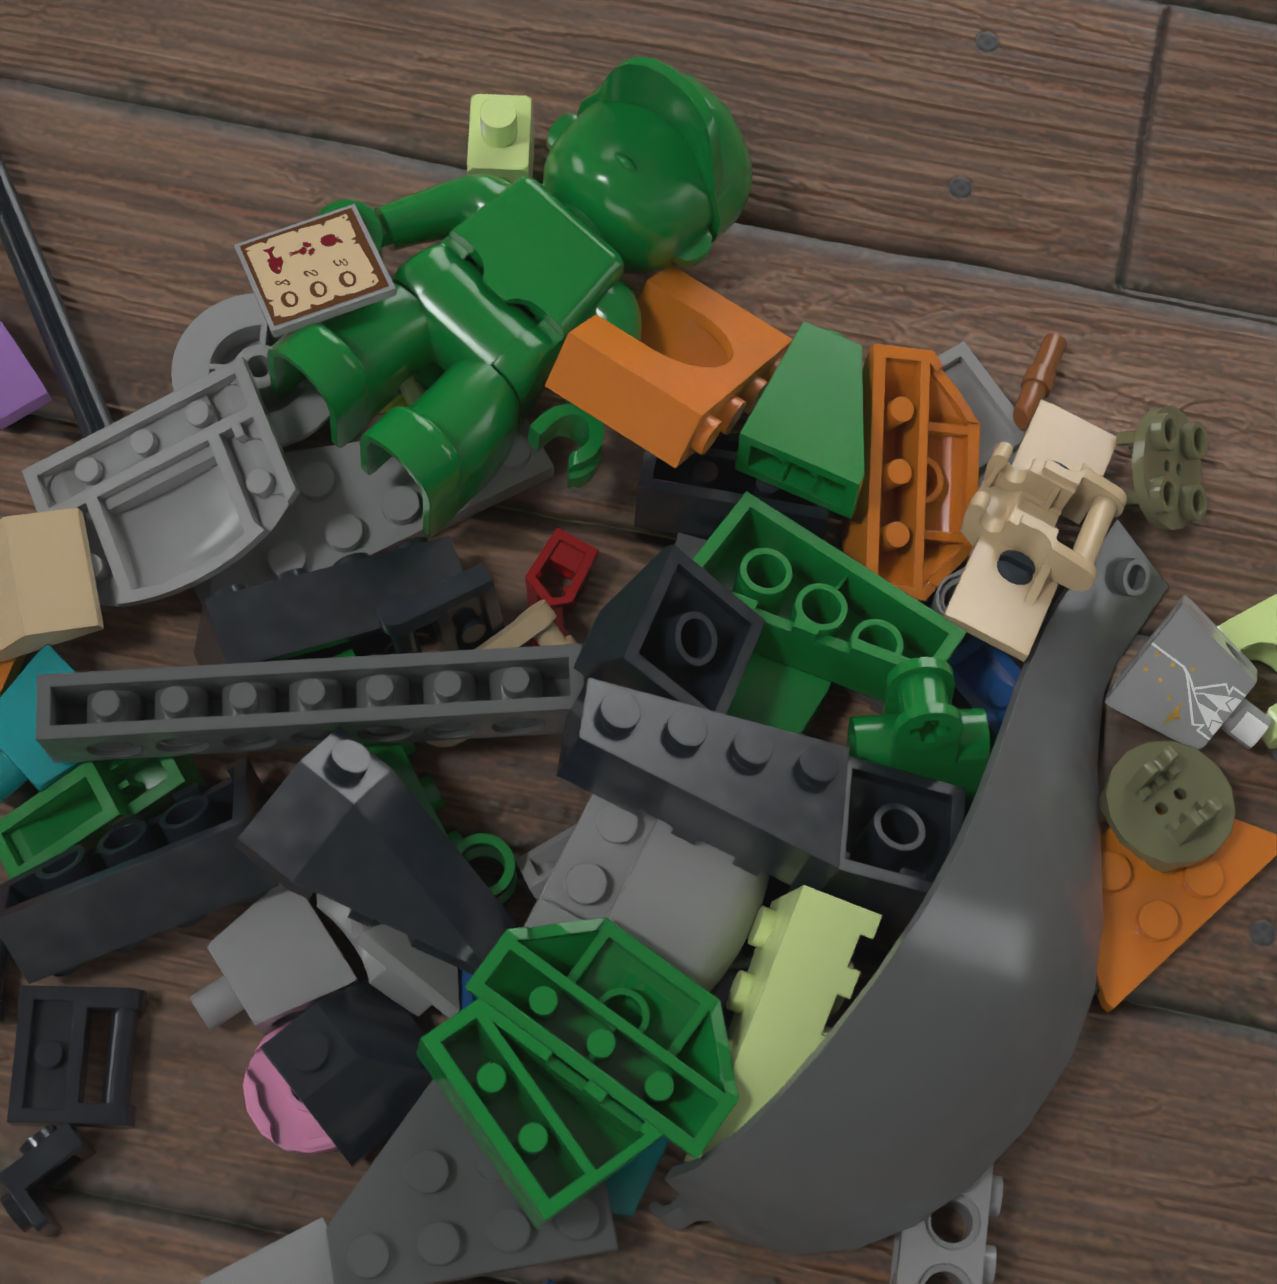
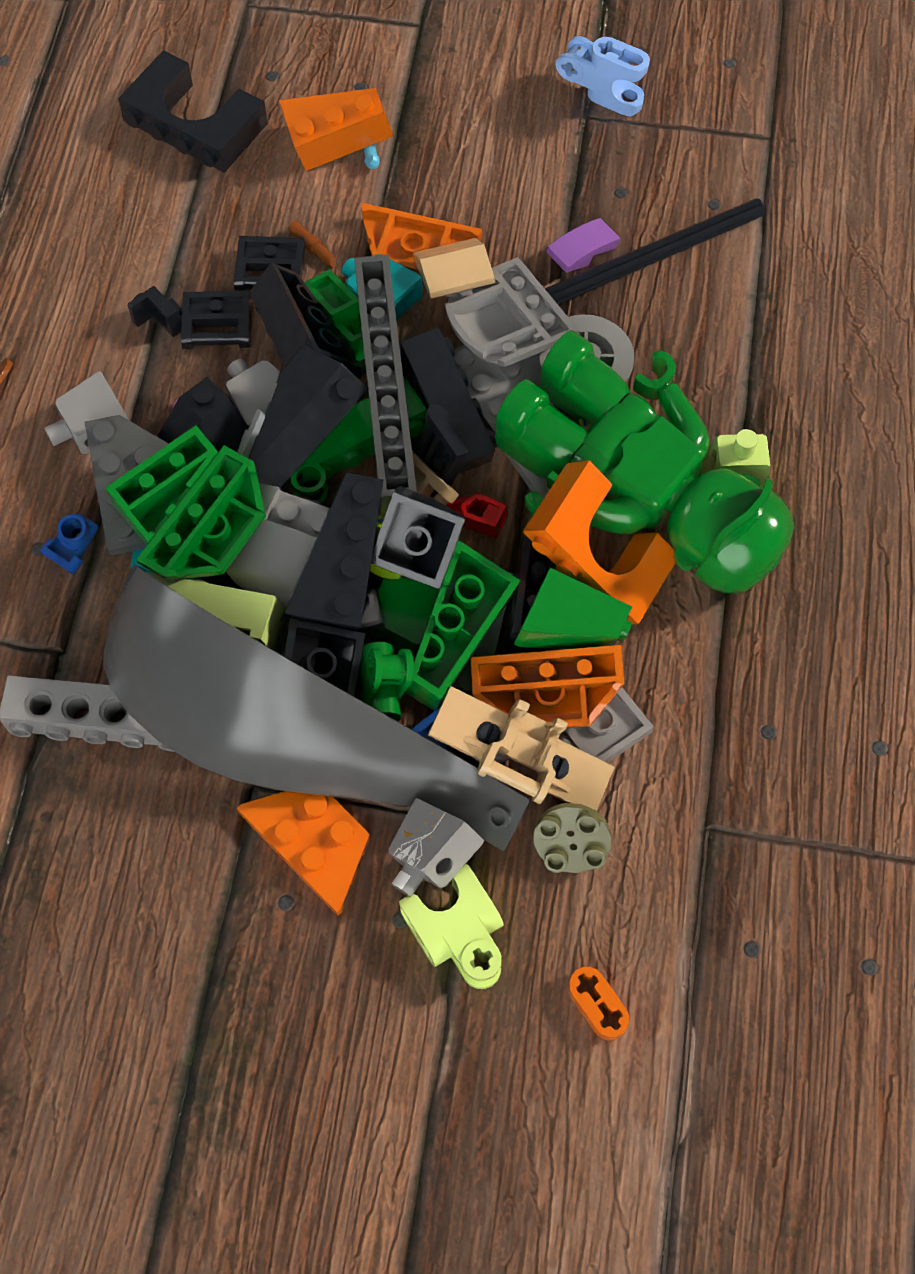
camera: 90 degrees right, 5 degrees down
piece [234,204,397,338] -> none
dark orange piece [1013,333,1067,430] -> none
olive plate [1099,741,1236,872] -> none

